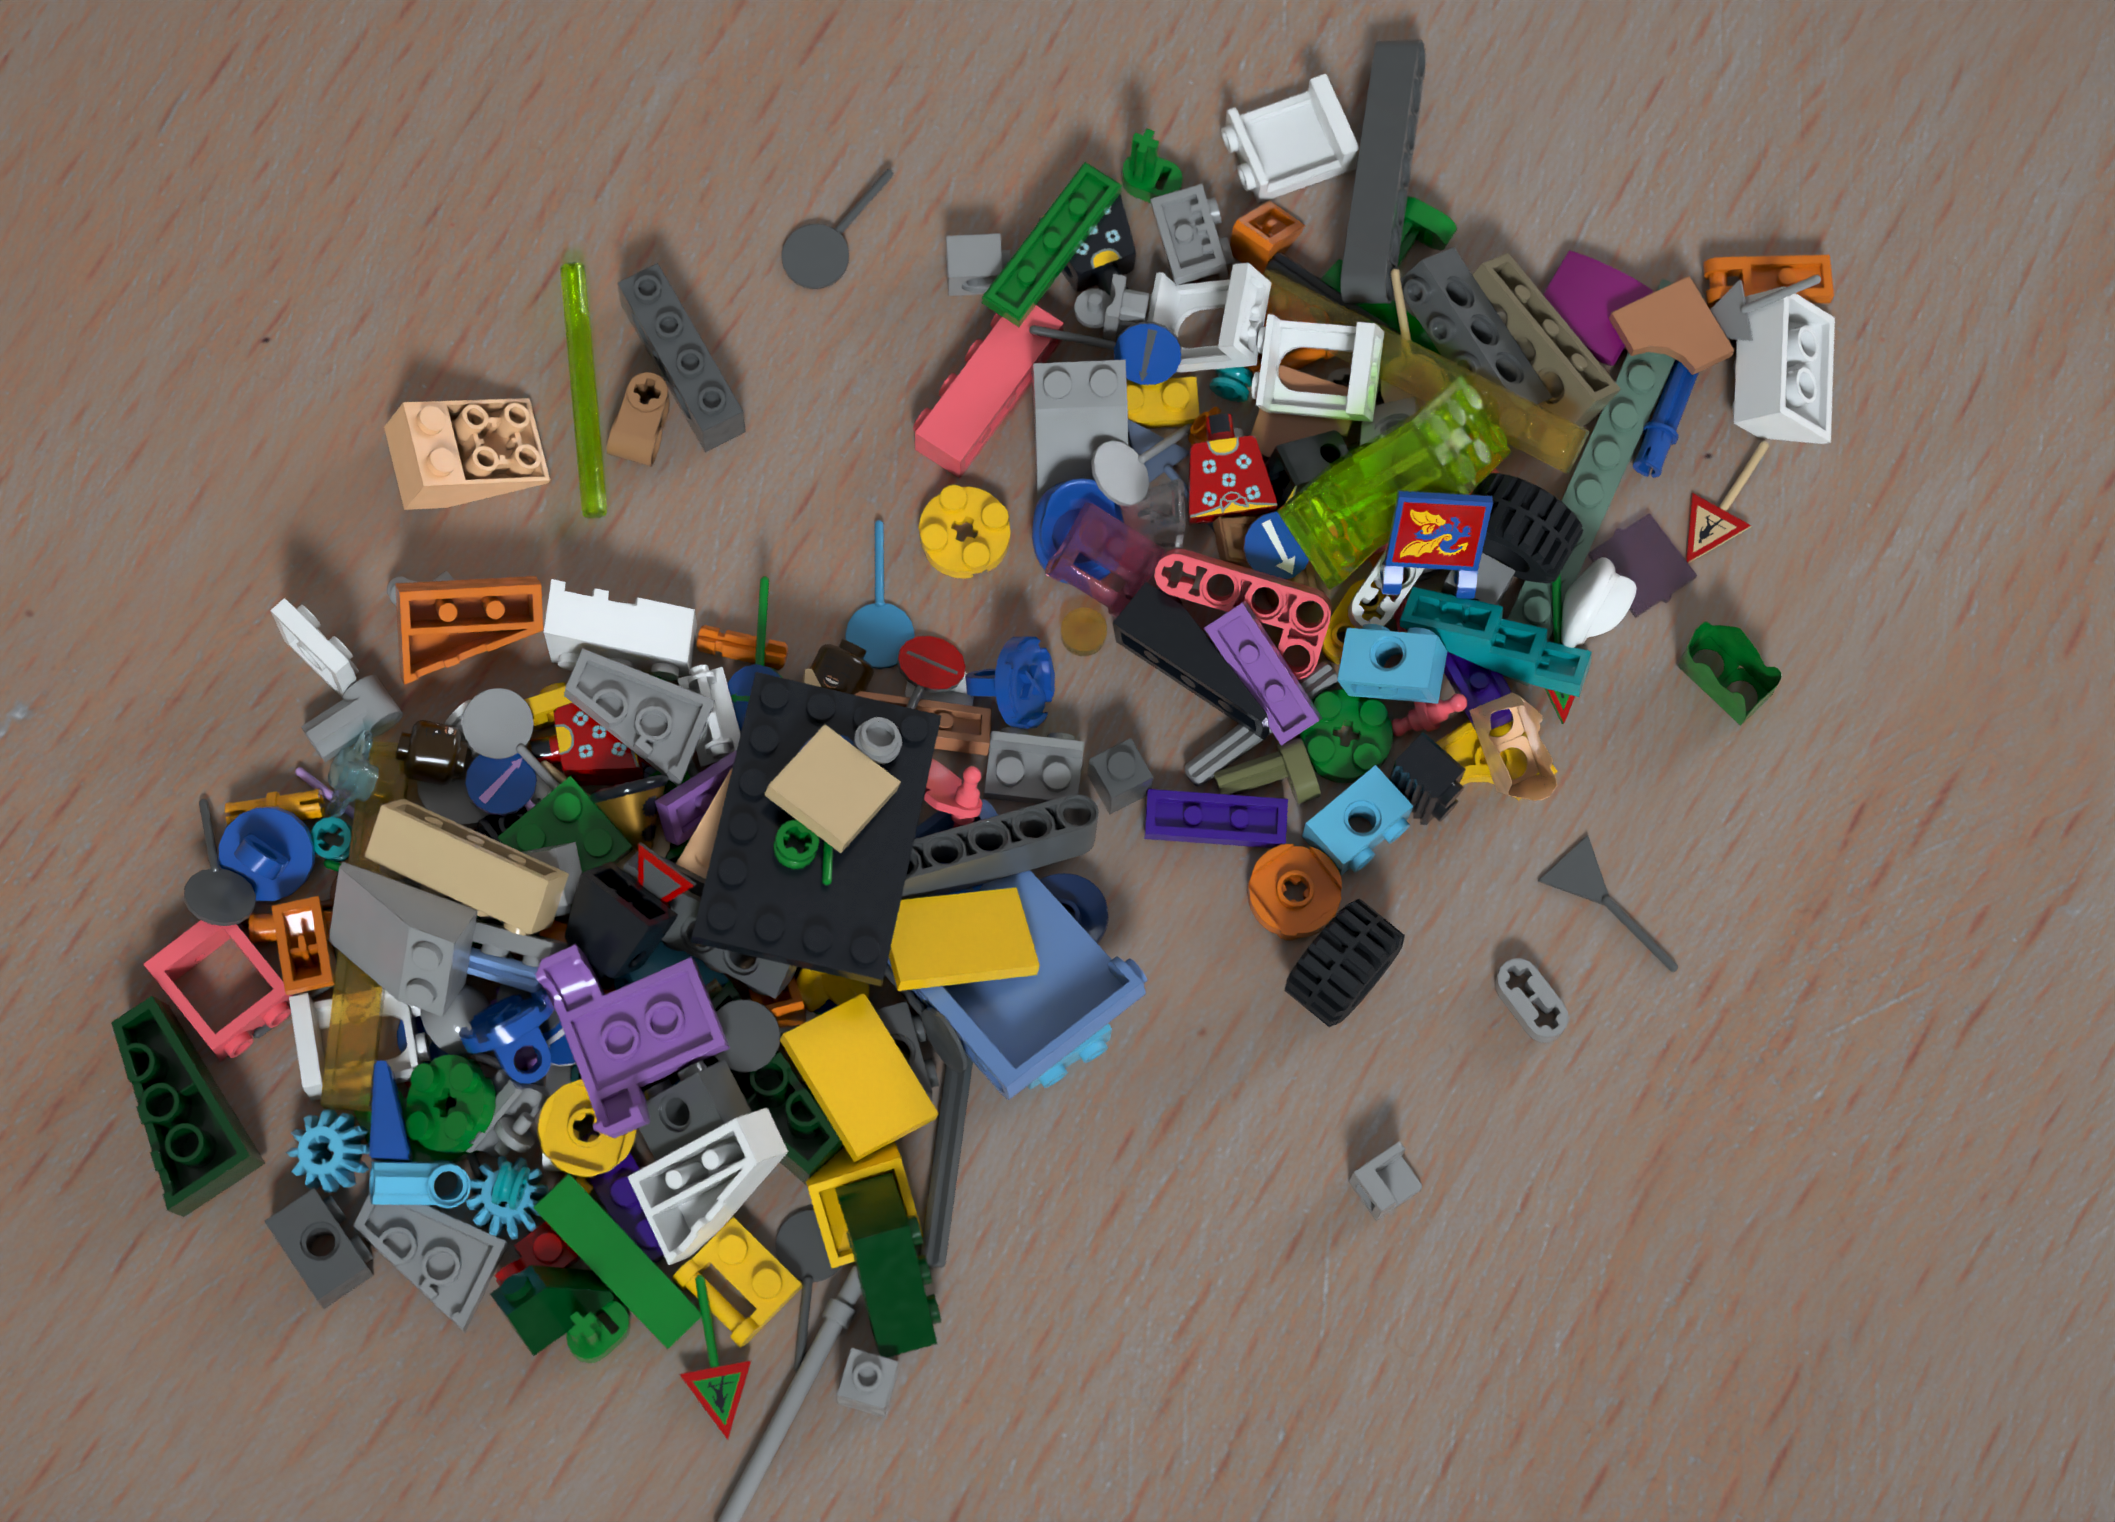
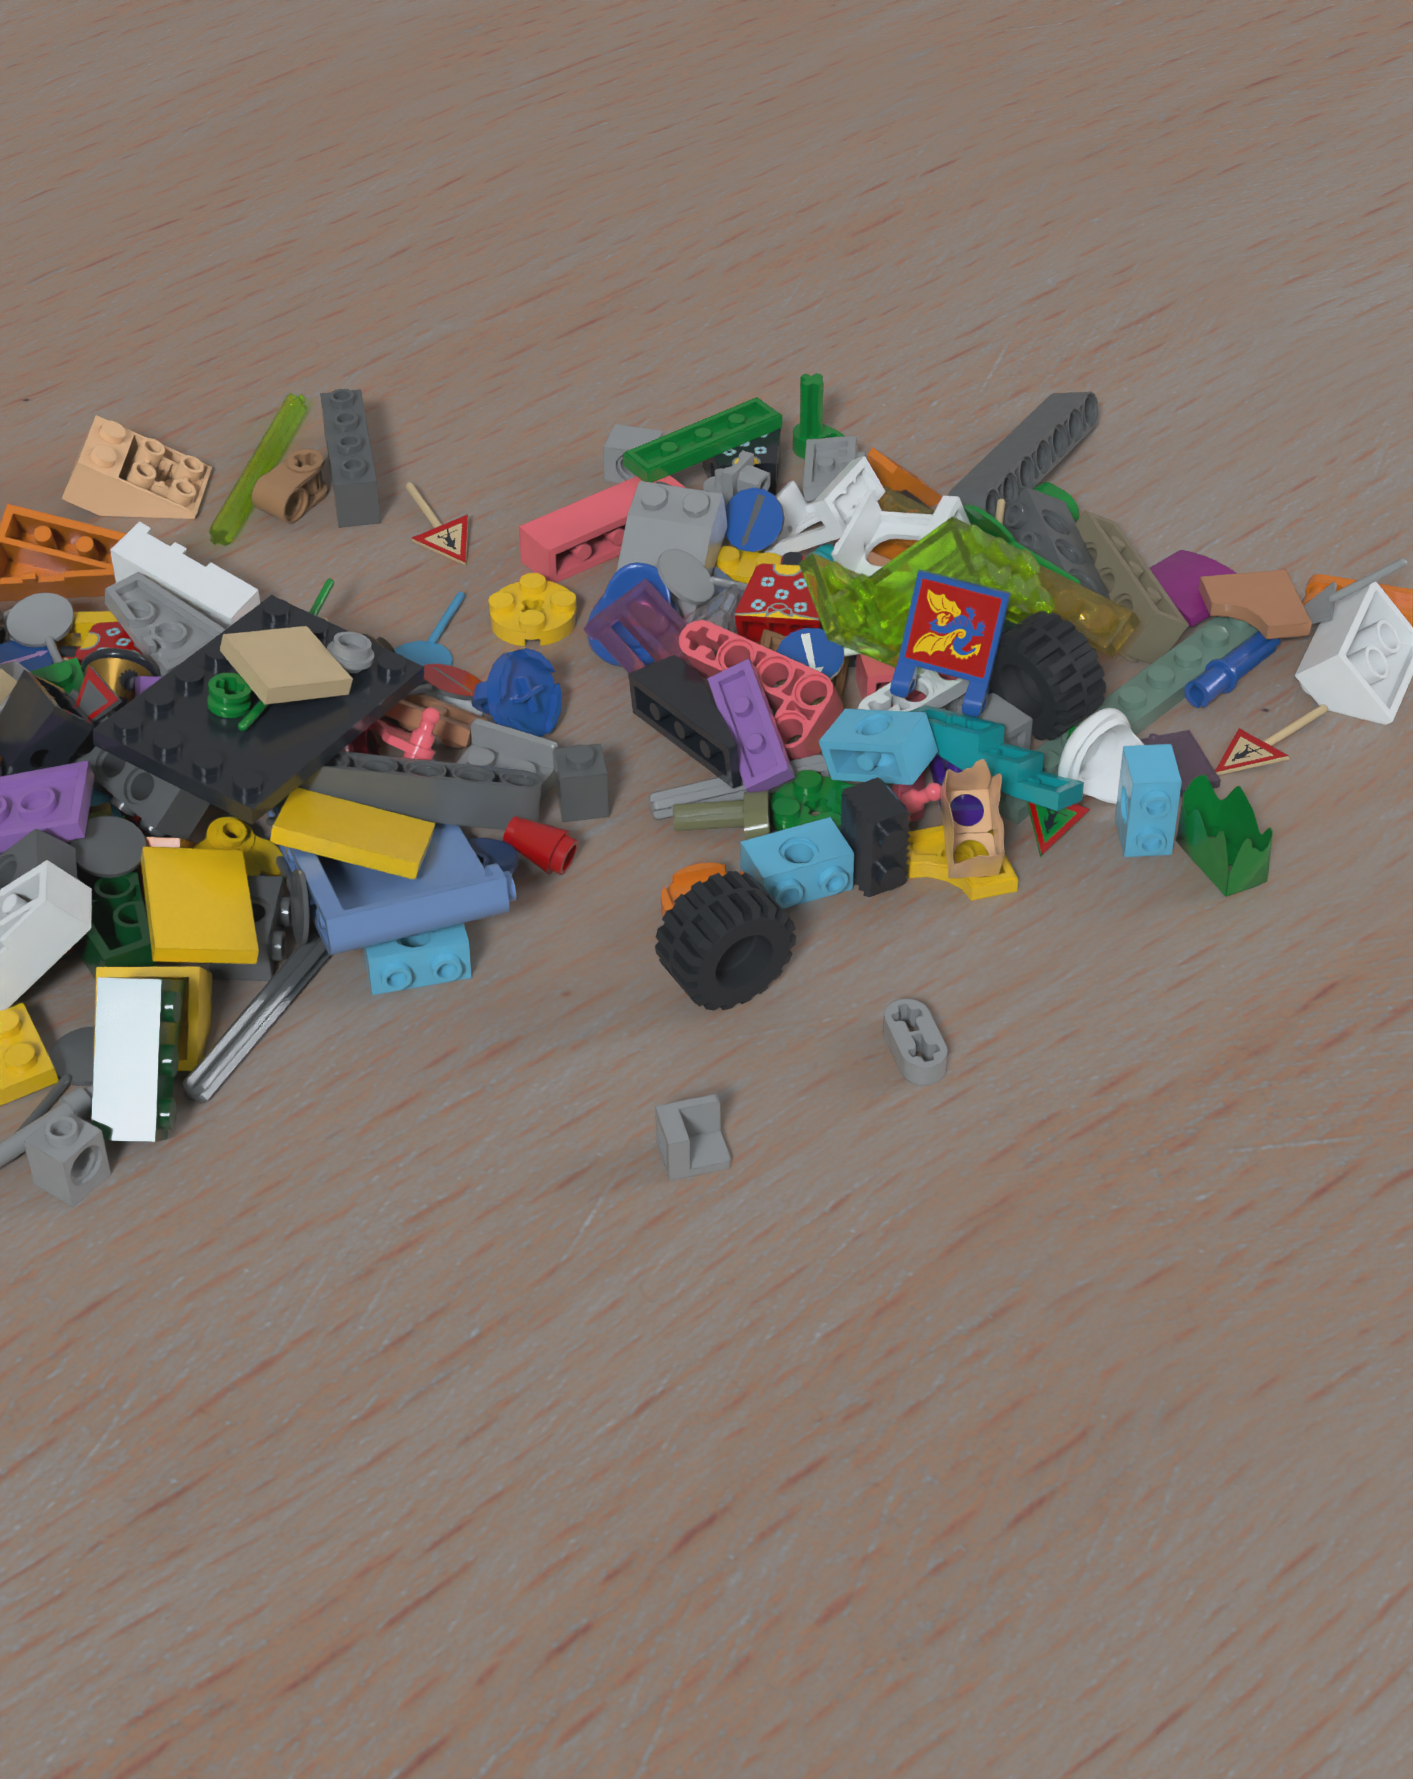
camera: 25 degrees right, 30 degrees down
dark grey piece [782,169,894,289] -> none
clear yellow tile [1061,607,1107,656] -> none
dark purple plate [1144,789,1288,848] -> none
white panel [1221,74,1360,204] -> none
dark grey piece [1538,835,1678,972] -> none
none -> piece [406,482,469,566]
none -> red cone [503,816,579,875]
none -> green piece [963,504,1081,588]
none -> medium azure brick [1115,744,1182,857]

